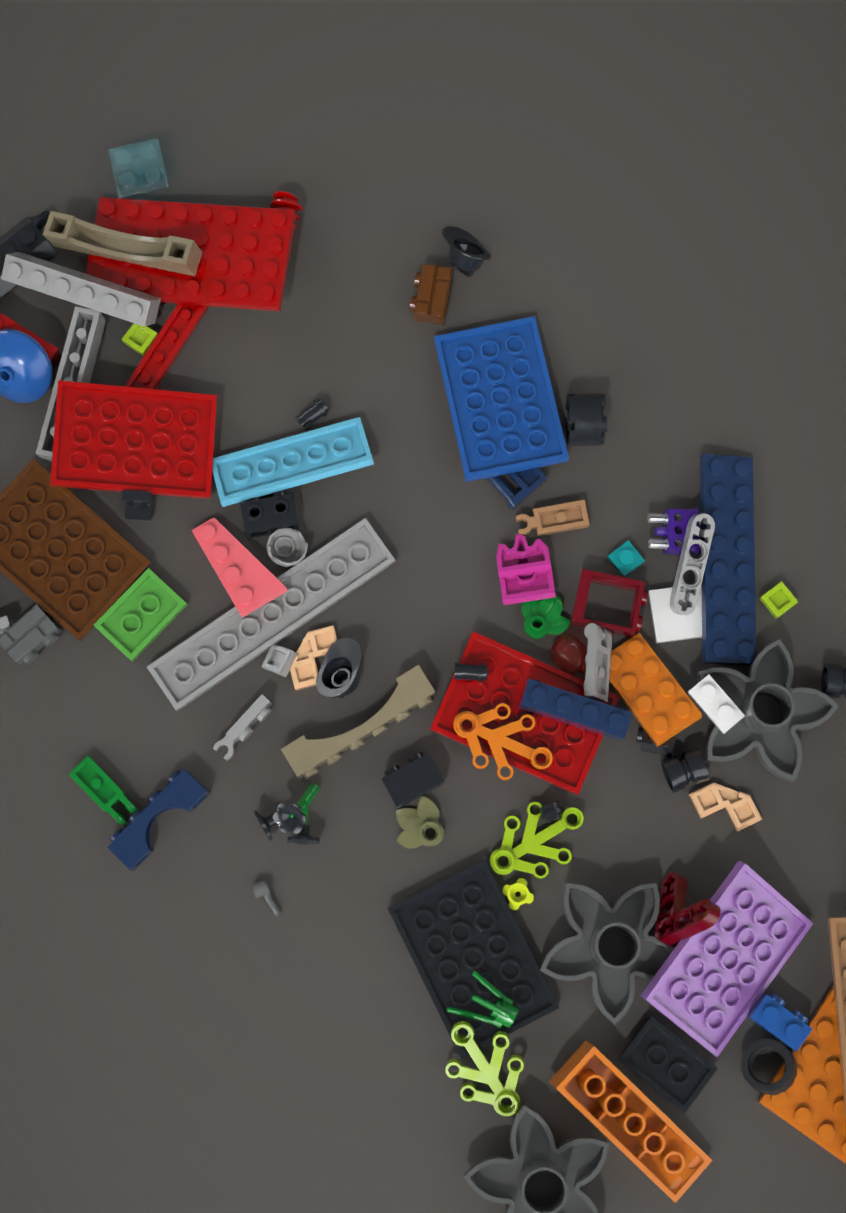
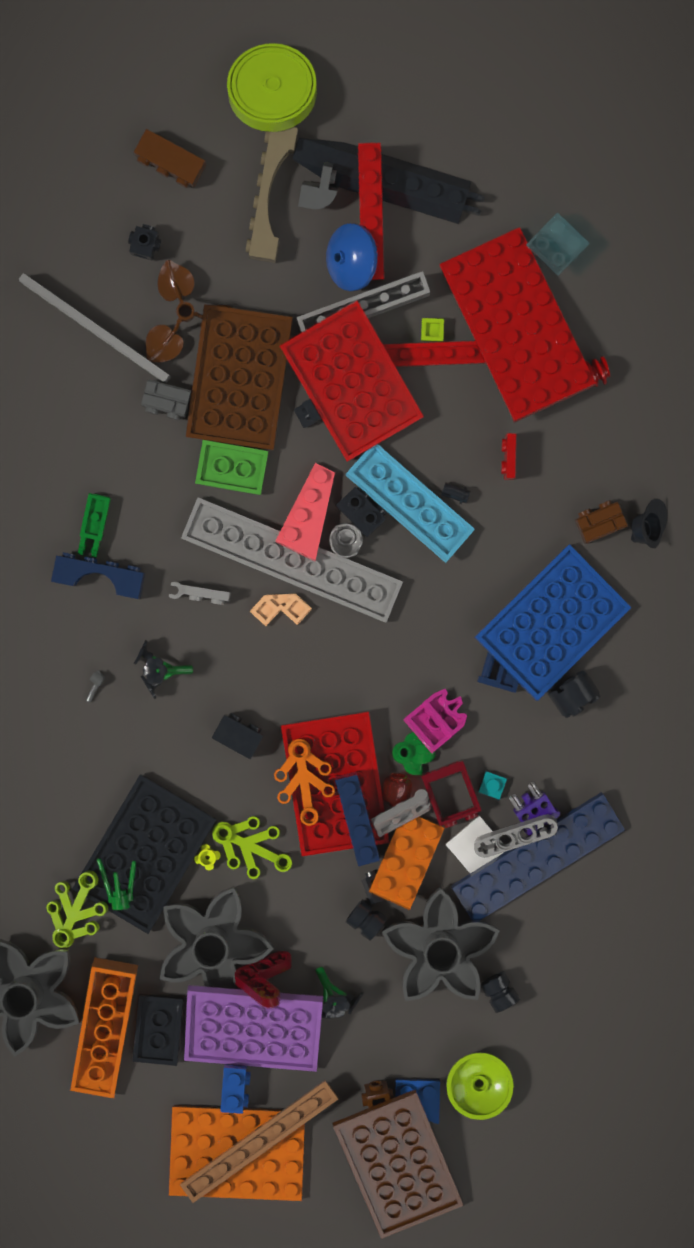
camera: 60 degrees right, 10 degrees up
light grey brick [1,252,161,327] -> none
dark tan arch [43,211,202,276] -> none
light grey tile [261,644,297,678] -> none
dark tan arch [281,665,436,780] -> none
black piece [316,638,362,698] -> none
olive plate [396,796,444,849] -> none
black pin [454,662,487,683] -> none
medium nougat plate [515,500,590,536] -> none
black plate [539,801,566,823] -> none
white plate [688,675,745,734] -> none
light nougat tile [689,782,762,832] -> none
black tyre [741,1038,797,1095] -> none
lime plate [760,581,798,619] -> none
none -> black plant [315,967,364,1018]
none -> red plate [501,433,516,480]

